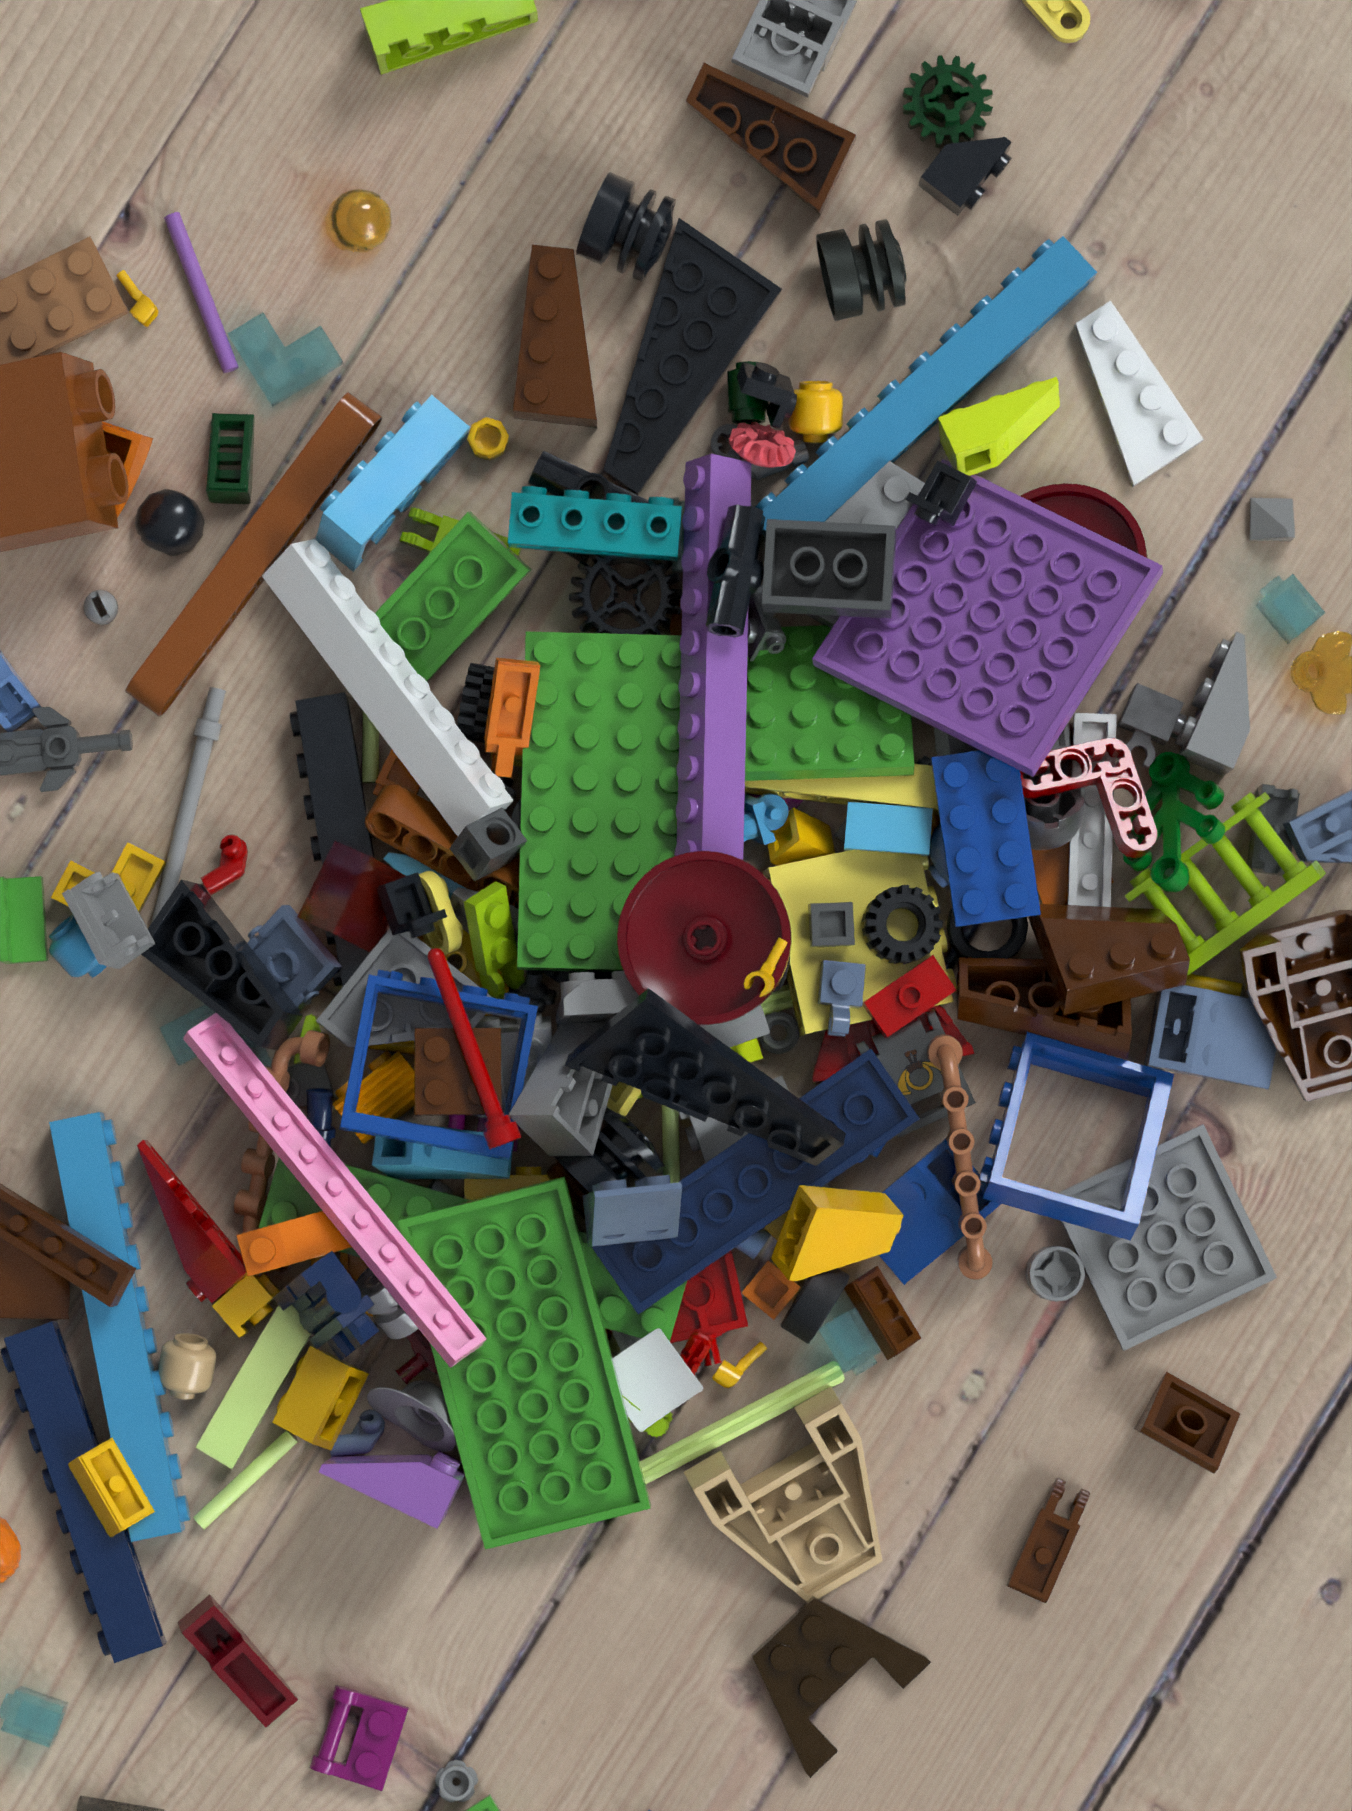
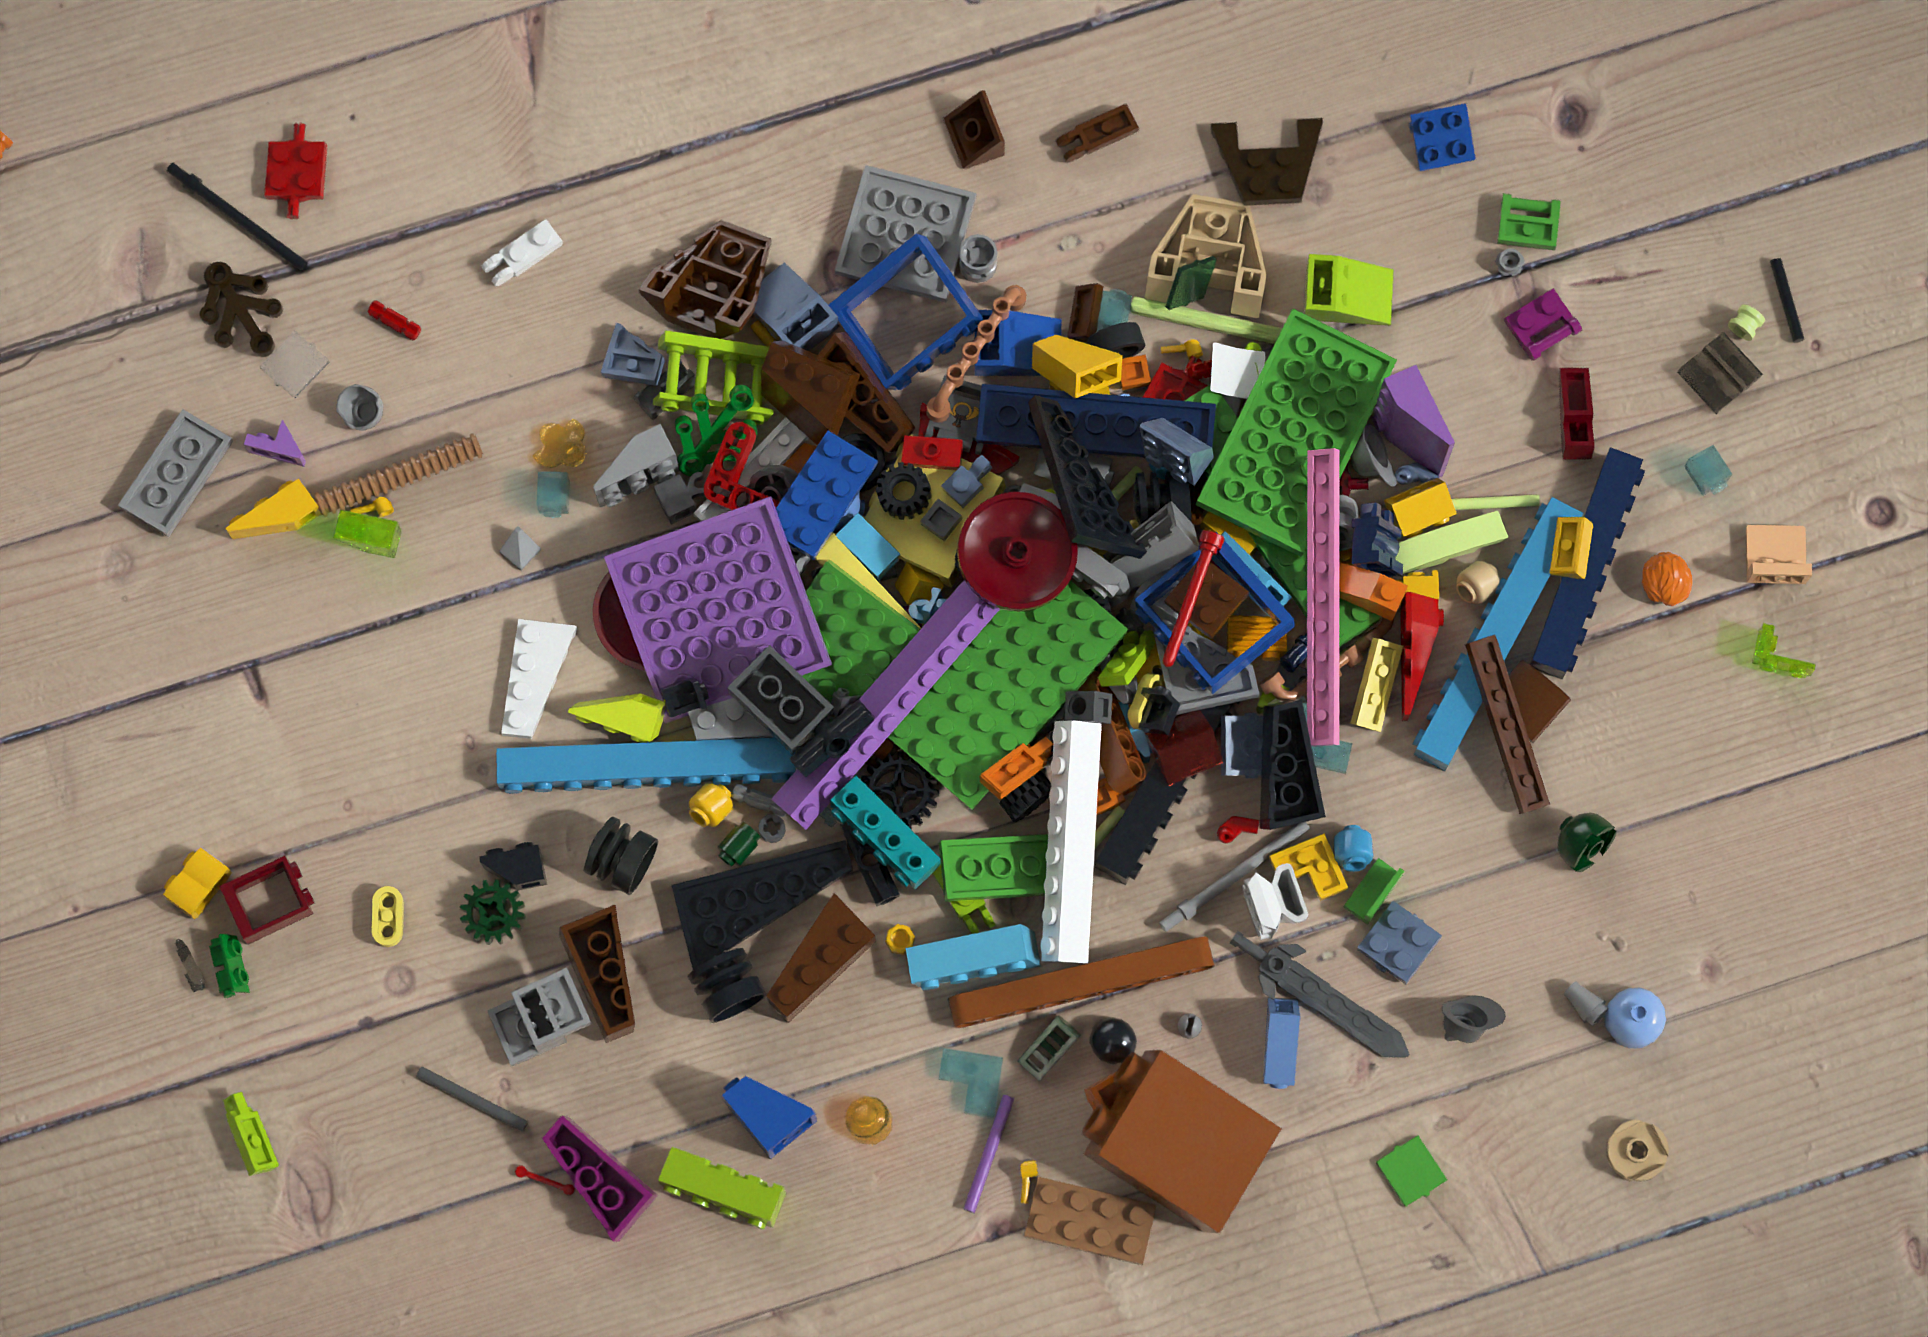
camera: 135 degrees left, 10 degrees down
light grey hinge [62,872,155,969] -> none
coral gear [729,422,796,468] -> none
black bracket [737,362,797,429] -> none
yellow hand [744,938,788,997] -> none
none -> blue slope [722,1076,817,1160]
none -> clear green piece [1165,256,1217,310]
none -> white piece [1242,863,1308,940]
none -> lime slope [1304,254,1394,326]
none -> light yellow plate [1350,638,1403,732]

